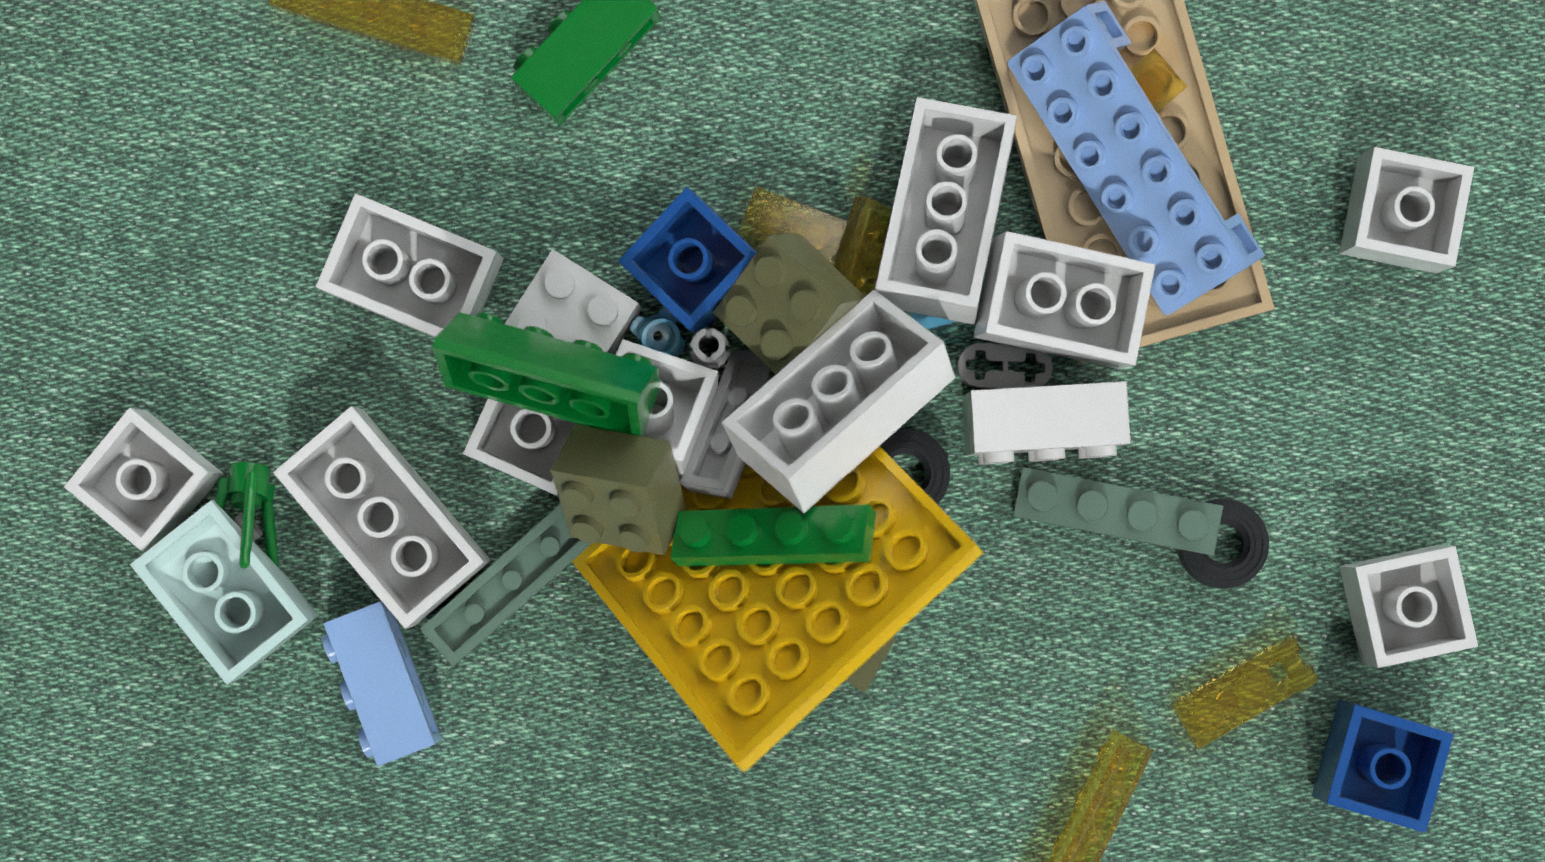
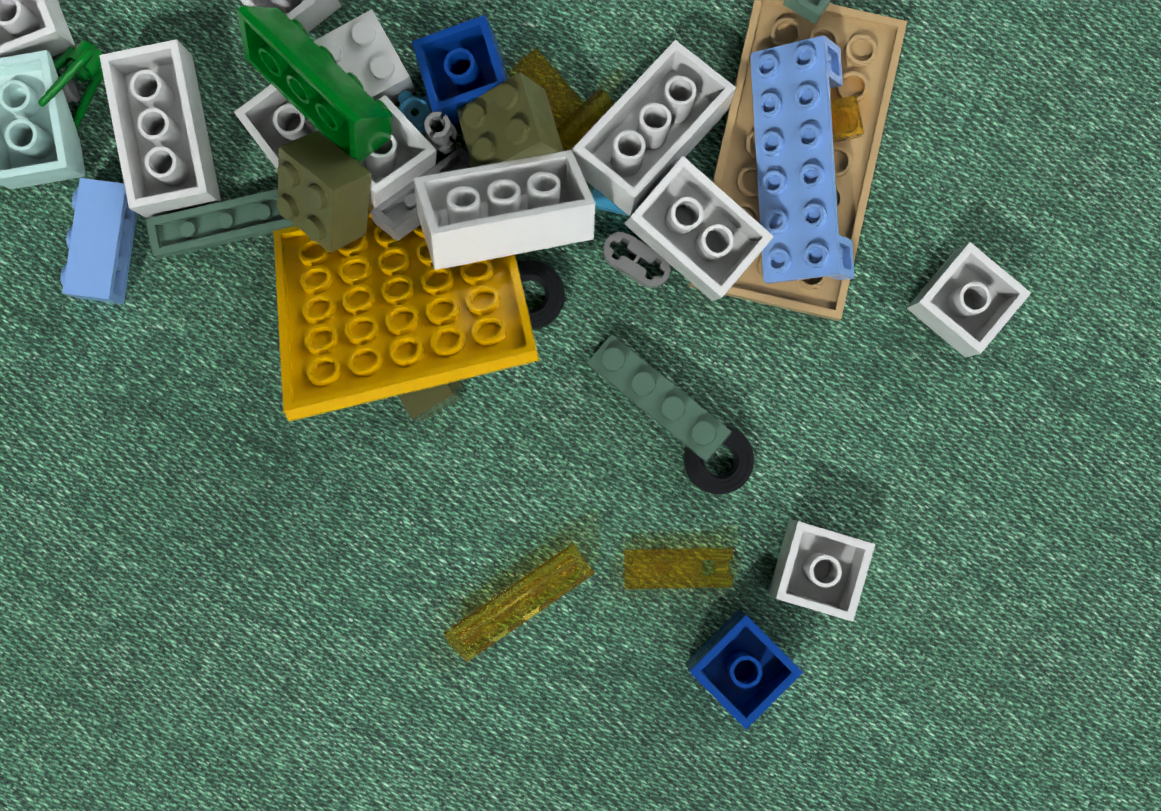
camera: 30 degrees right, 0 degrees up
green plate [670,504,877,566] -> none
white brick [962,382,1131,465] -> none

